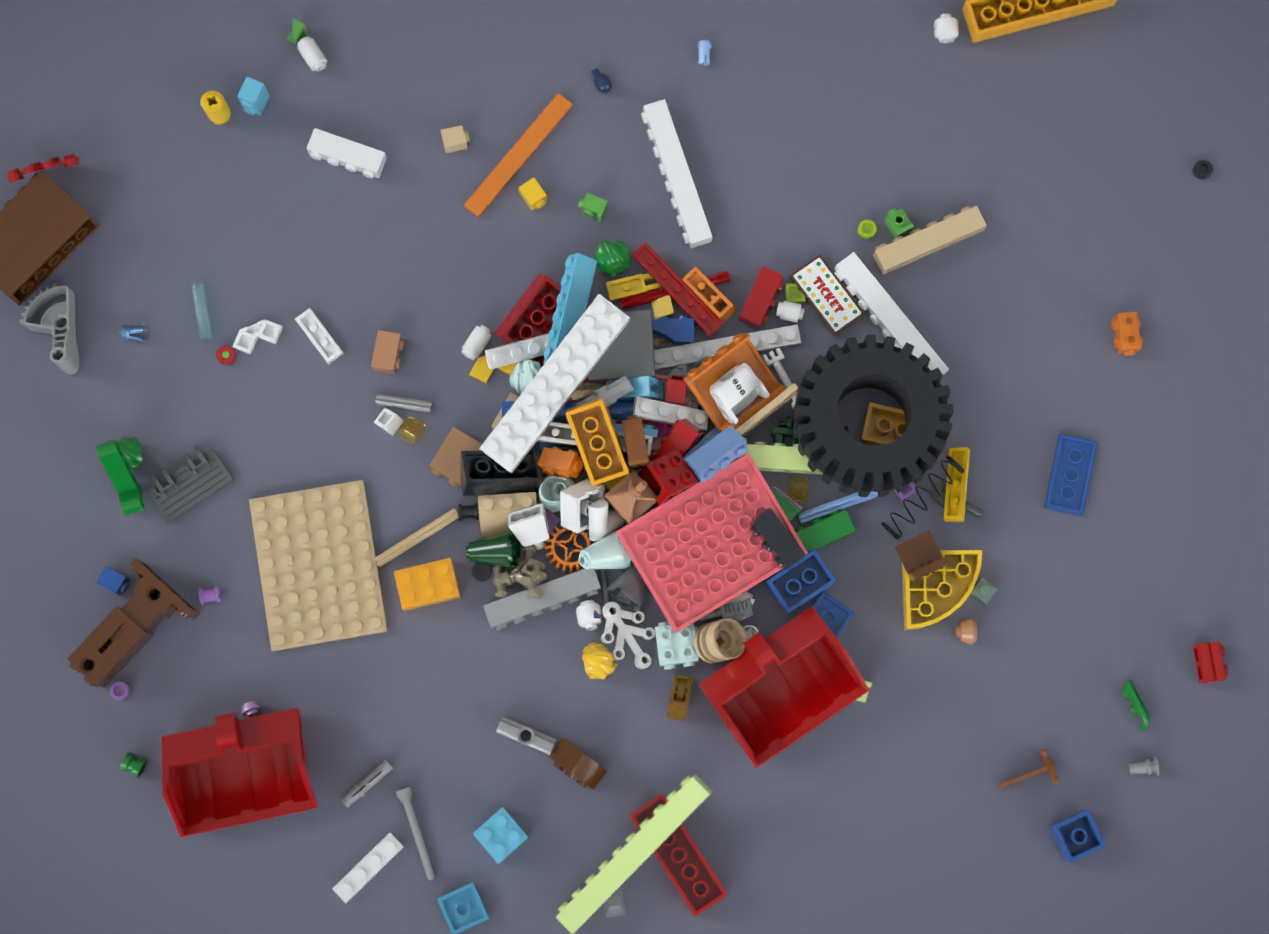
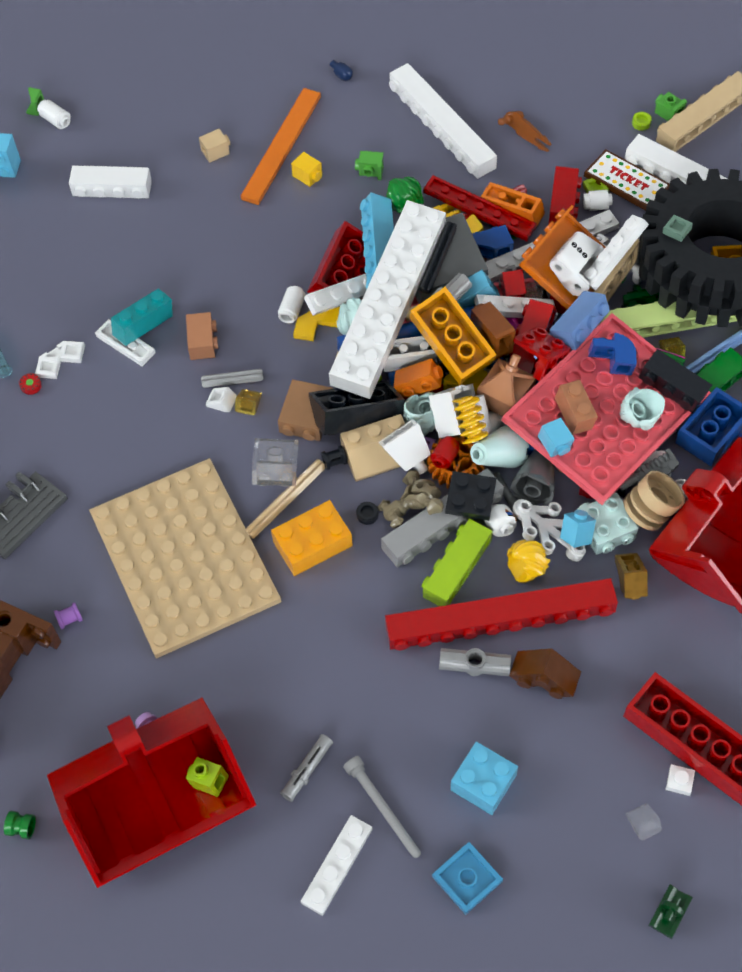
camera: 10 degrees left, 20 degrees down
dark green cone [465,530,521,568] -> none
yellowish green brick [556,775,713,934] -> none
light blue pin [697,40,712,65] -> none
none -> teal brick [111,288,173,346]
none -> lime brick [186,757,229,797]
none -> clear brick [252,438,298,487]
none -> red brick [385,578,618,651]
none -> black axle [420,221,457,294]
none -> lime brick [421,518,493,606]
none -> red brick [430,436,460,469]
none -> black plate [445,471,497,521]
none -> yellow piece [452,396,488,444]
none -> dark orange piece [498,111,552,152]
none -> medium azure brick [538,417,575,458]
none -> nougat brick [555,380,598,435]
none -> medium azure brick [560,510,596,548]
none -> white plate [583,214,649,291]
none -> blue brick [588,333,637,376]
none -> light aqua hair [619,387,665,430]
none -> sand green plate [663,215,693,242]
none -> white plate [665,764,695,796]

